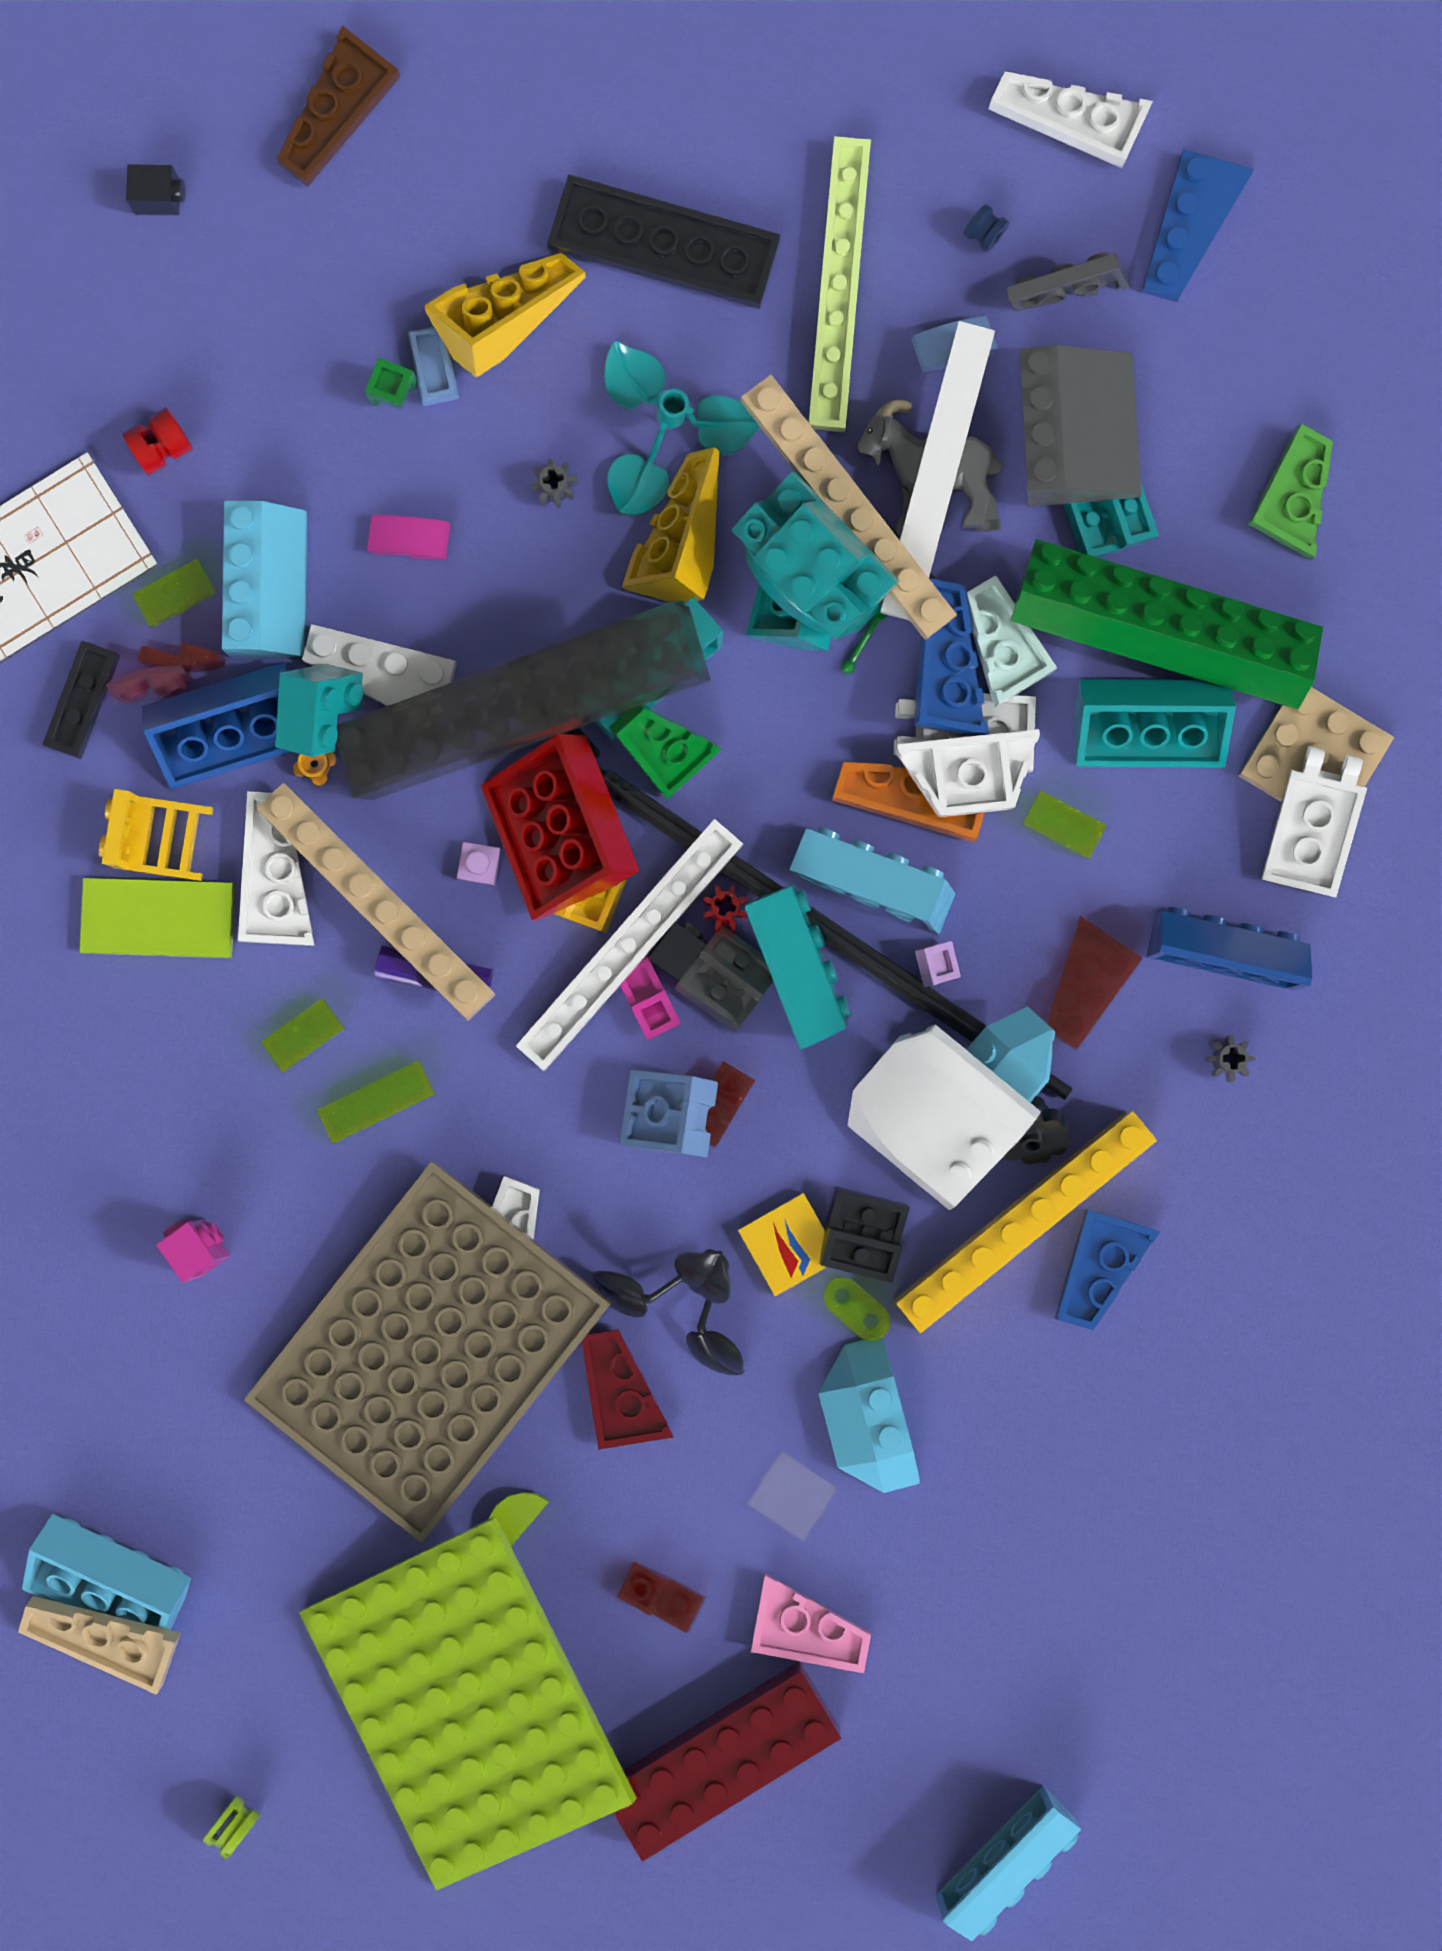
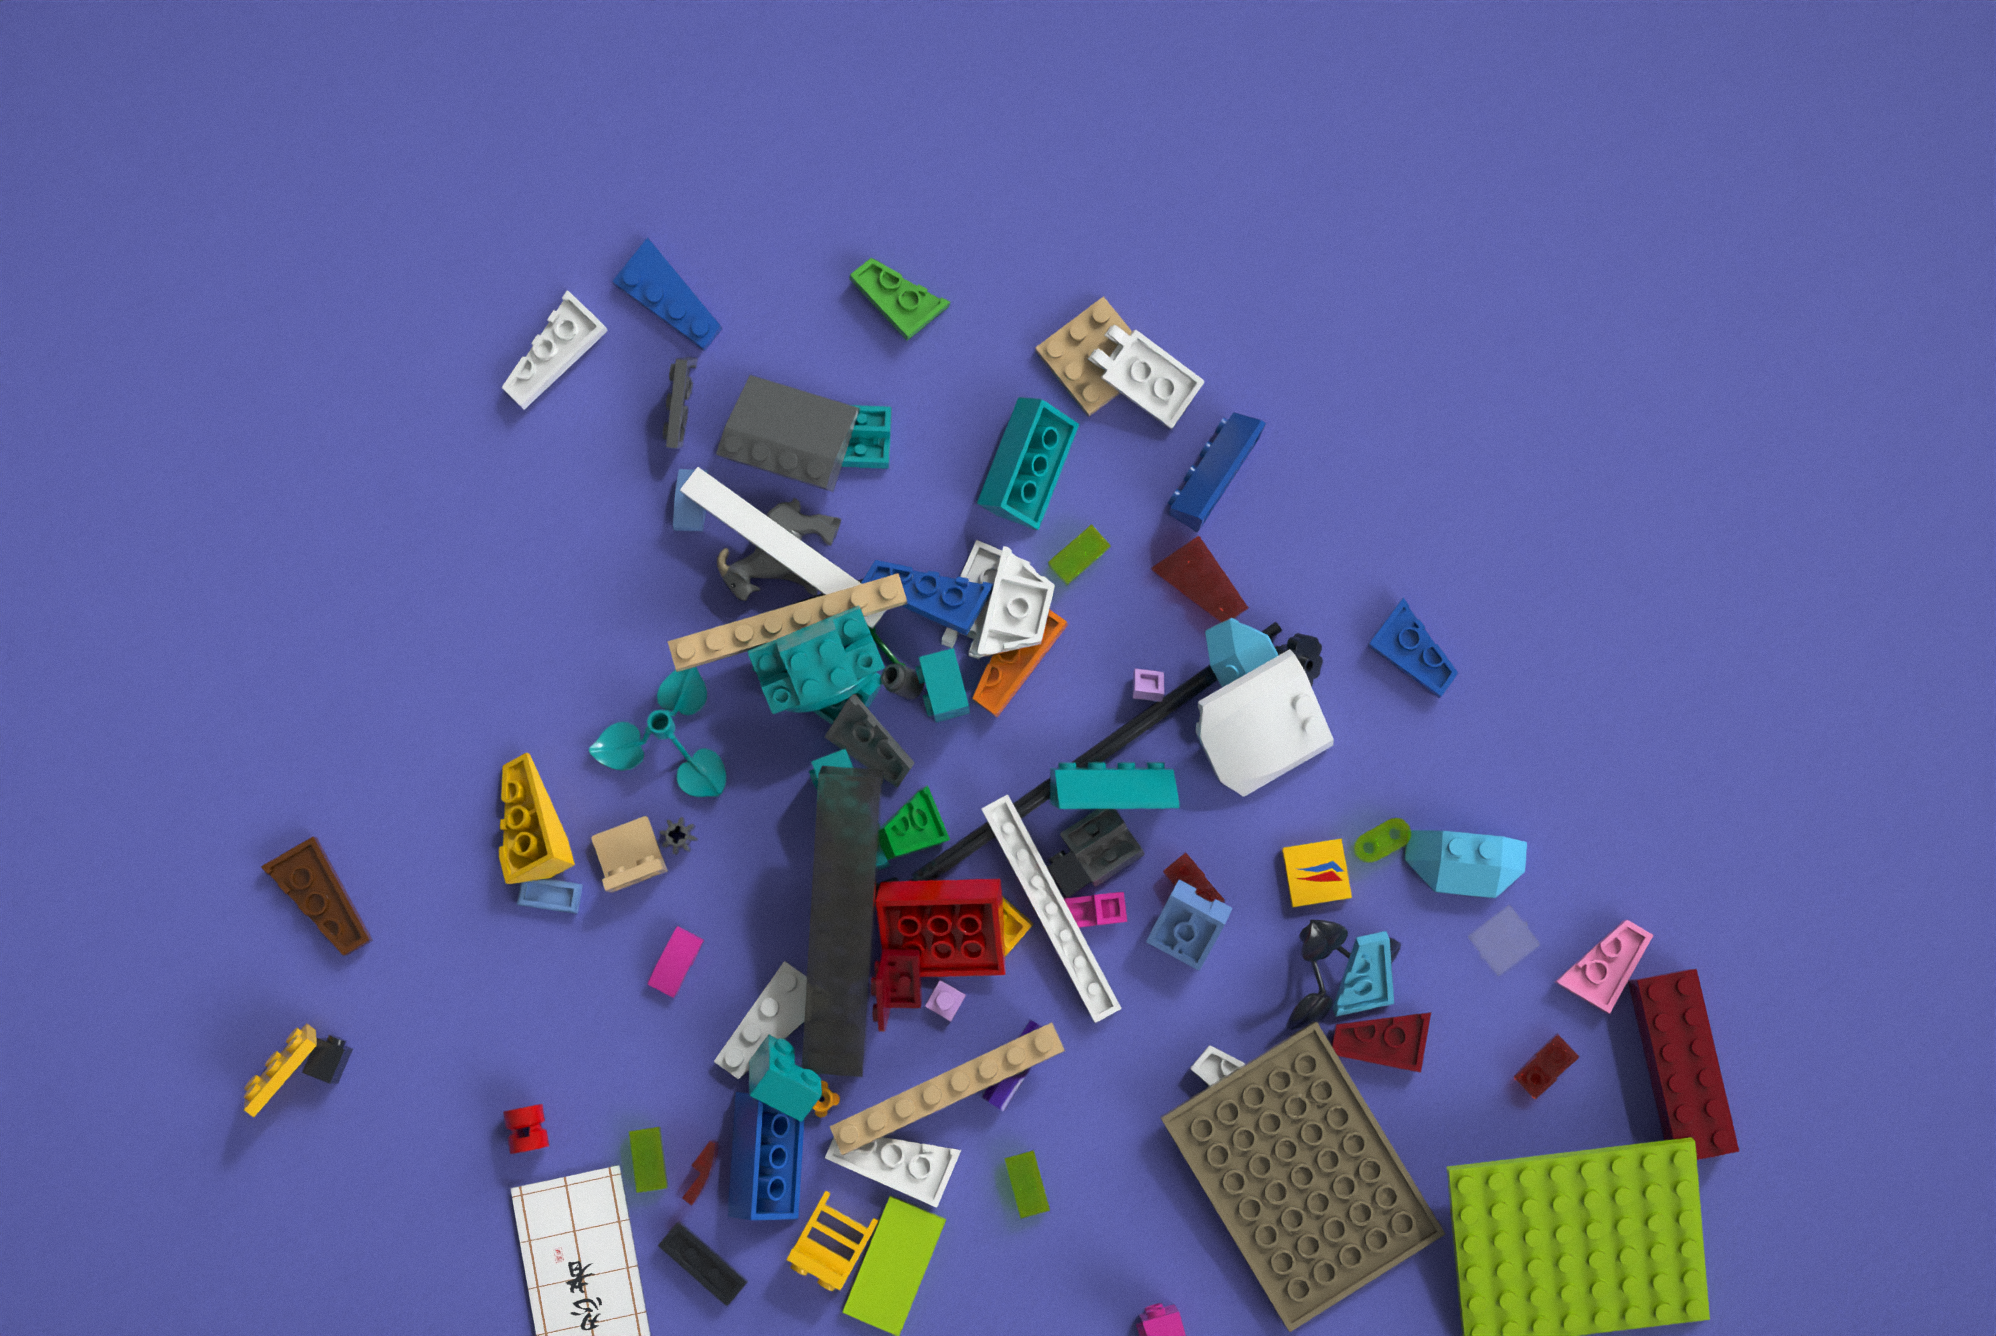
camera: 70 degrees left, 5 degrees down
clear pink slope [106,665,193,704] -> none
medium azure slope [222,501,307,658] -> none
clear neon green plate [317,1060,436,1144] -> none
green panel [365,357,418,409] -> none
lime tile [488,1492,550,1546] -> none
black plate [547,174,781,309] -> none
yellow wedge [622,447,719,604] -> none
red gear [703,885,748,932] -> none
medium azure wedge [789,827,955,935] -> none
yellowish green plate [809,136,871,432] -> none
black slope [819,1186,910,1283] -> none
yellow brick [893,1111,1157,1334] -> none
medium azure slope [936,1785,1081,1941] -> none
dark blue wheel [964,204,1010,253] -> none
light aqua wing [967,576,1057,708] -> none
green brick [1010,539,1323,710] -> none
dark grey gear [1205,1035,1255,1082] -> none
none -> yellow plate [243,1023,317,1117]
none -> tan bracket [591,816,668,893]
none -> dark grey wing [824,694,915,788]
none -> dark red bracket [871,949,922,1032]
none -> dark grey brick [881,663,924,700]
none -> teal brick [915,648,970,723]
none -> medium azure wing [1332,931,1394,1017]

